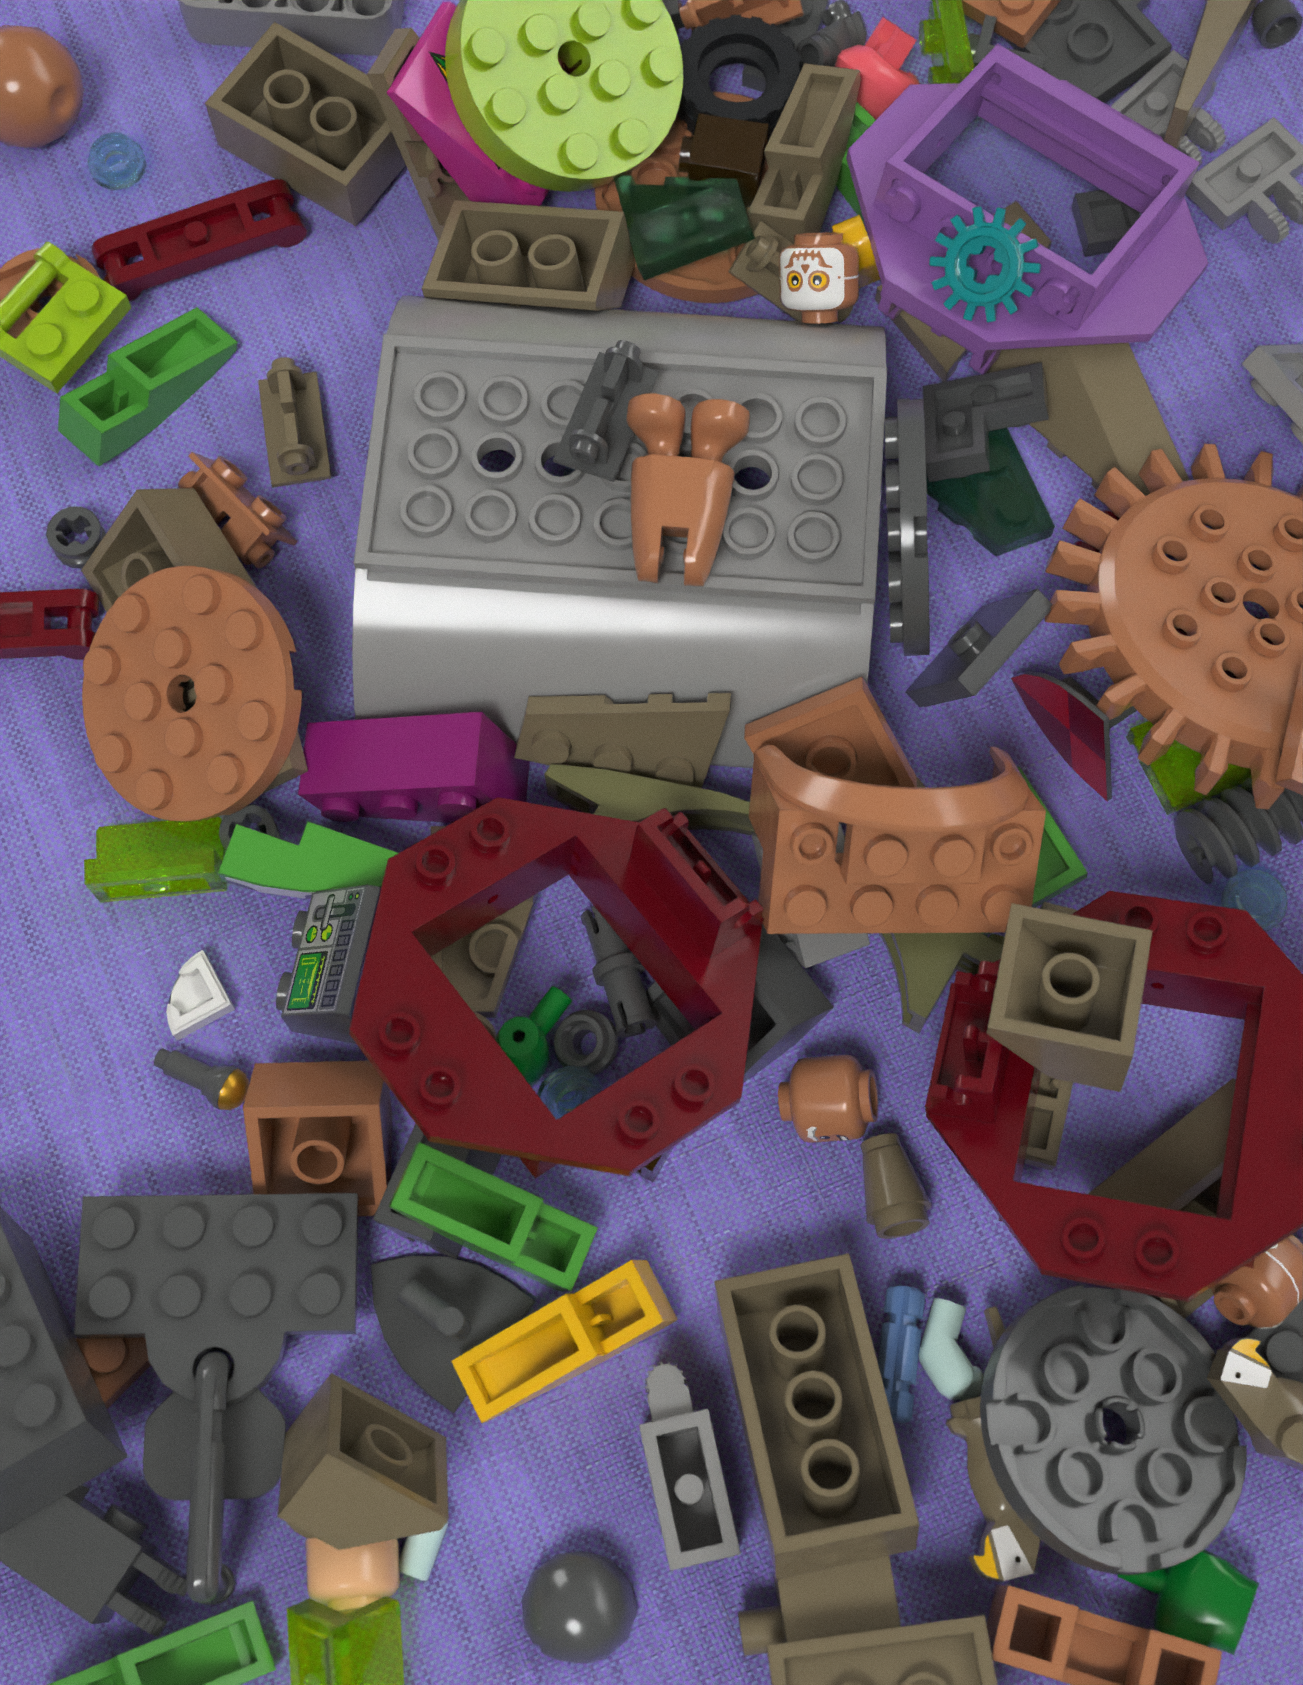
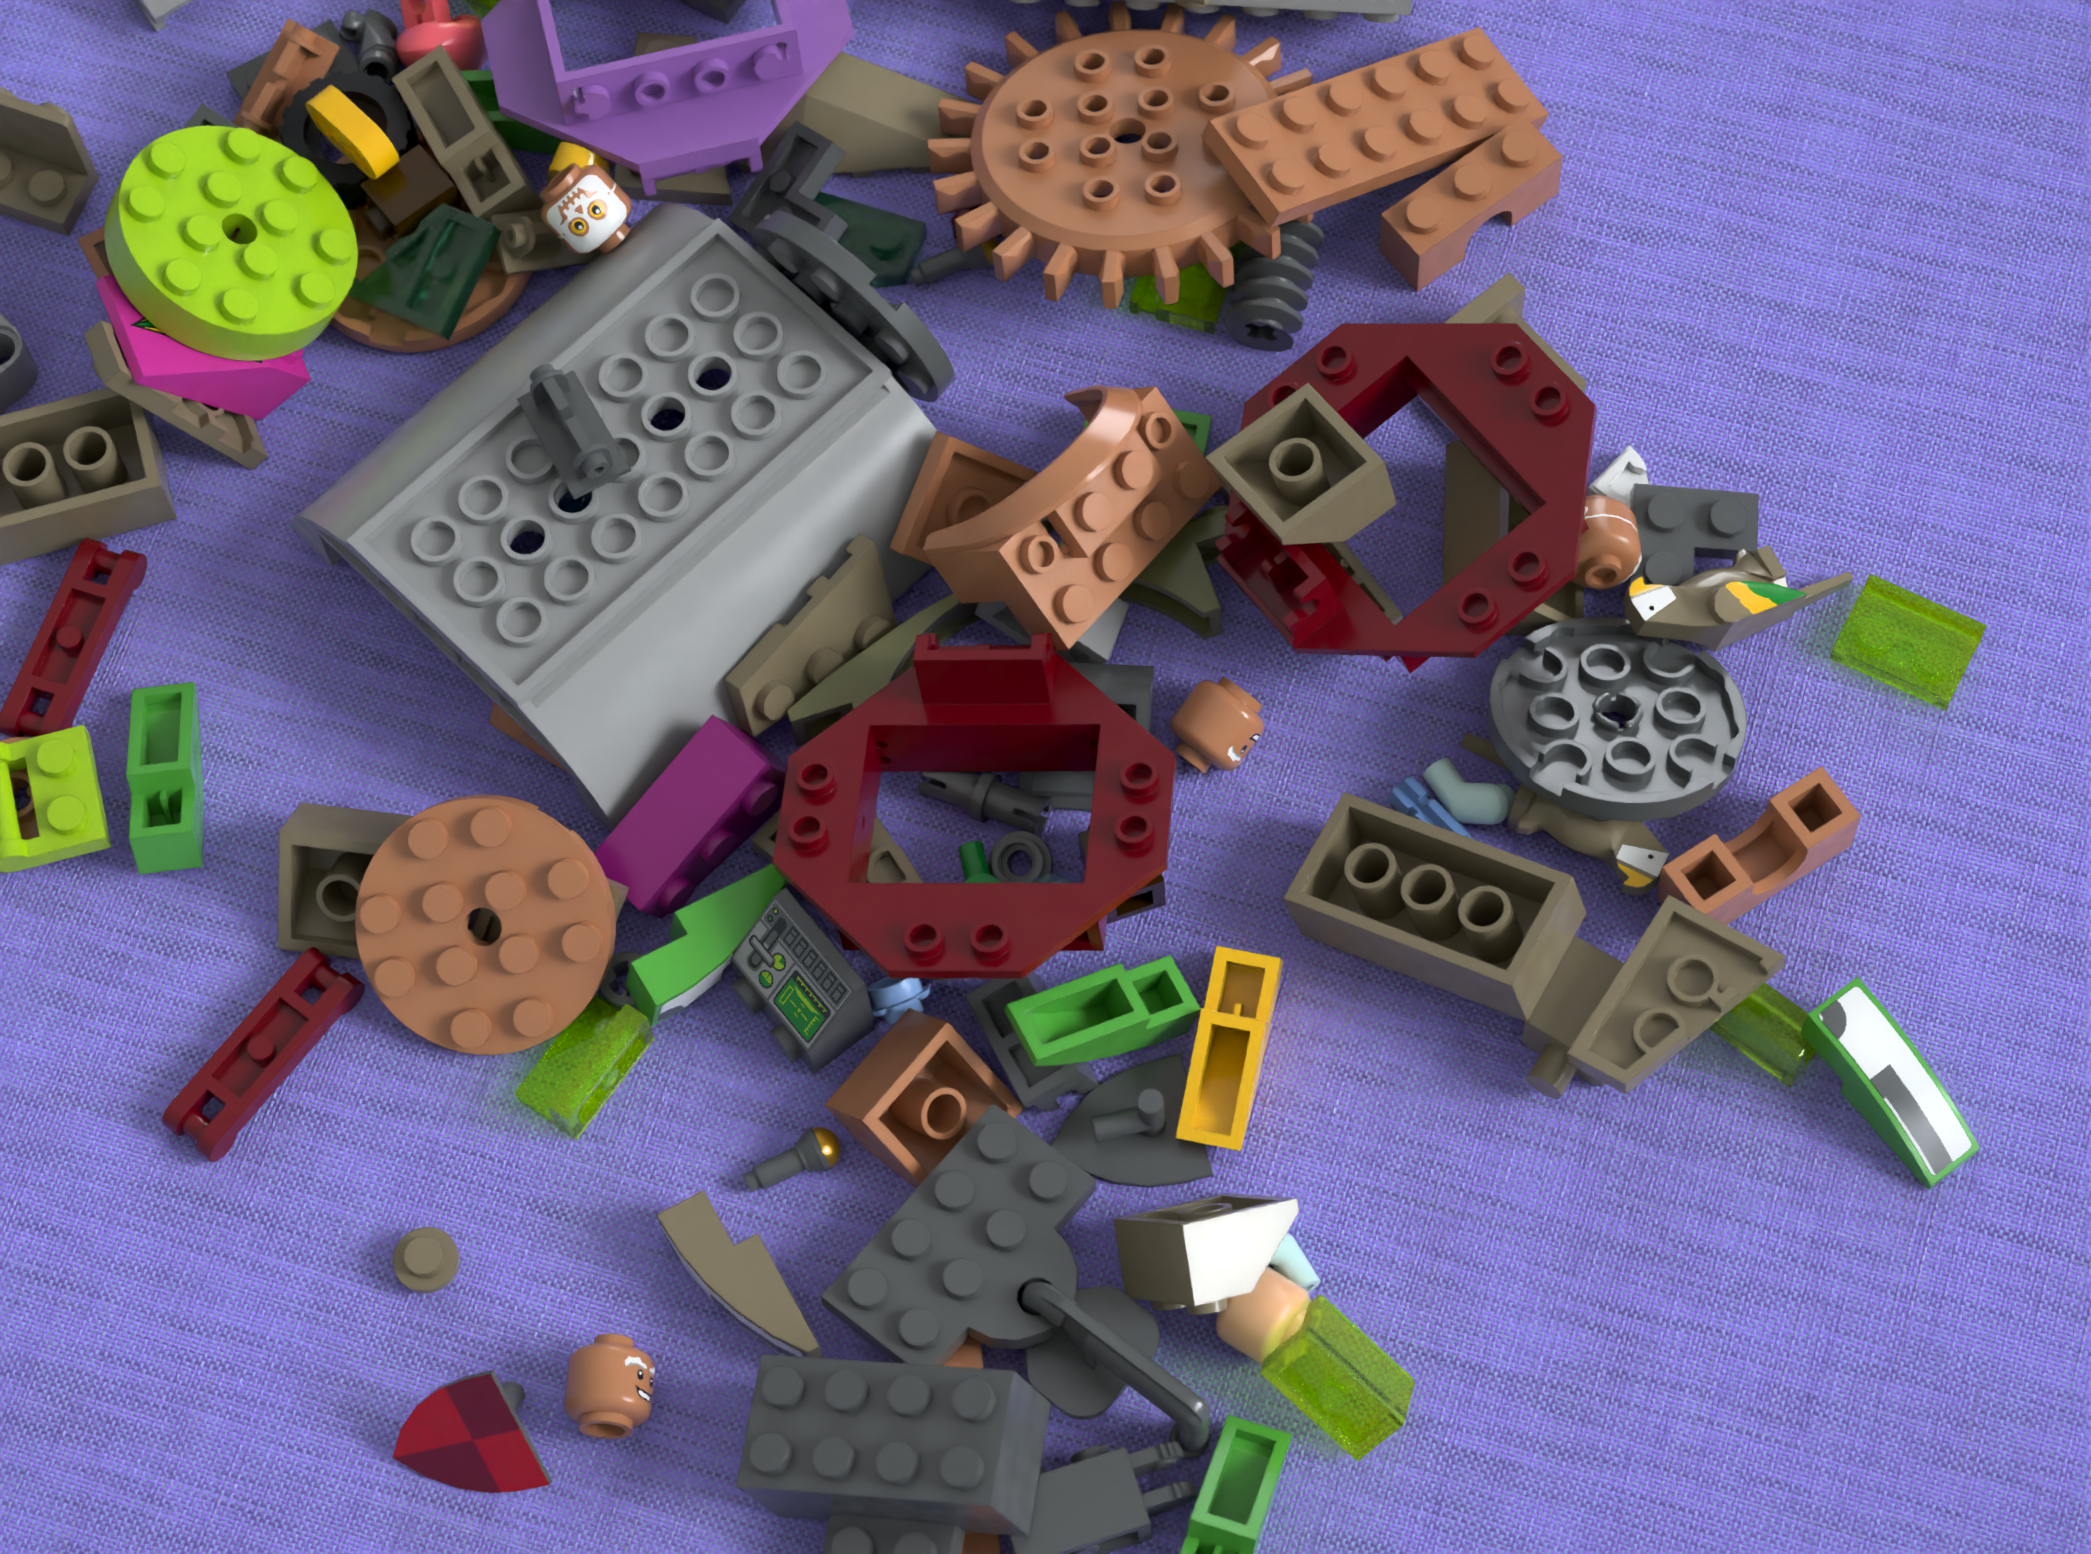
camera: 45 degrees left, 5 degrees down
dark grey bush [46,506,106,568] -> none
white tile [166,950,235,1041] -> none
nougat hinge [178,452,298,568] -> none
dark tan hinge [258,357,332,488] -> none
dark tan slope [421,200,635,311] -> none
dark grey hair [521,1551,637,1664] -> none
nougat piece [626,393,750,587] -> none
light grey hinge [639,1362,741,1571] -> none
dark tan cone [860,1133,932,1239] -> none
dark grey plate [905,589,1052,707] -> none
teal gear [929,206,1041,322] -> none
shield [1011,671,1137,801] -> none
green piece [1118,1550,1259,1655] -> none
clear light blue plate [1221,869,1288,932] -> none
none -> yellow beam [306,85,400,180]
none -> dark tan slope [657,1190,823,1358]
none -> dark grey piece [909,237,999,286]

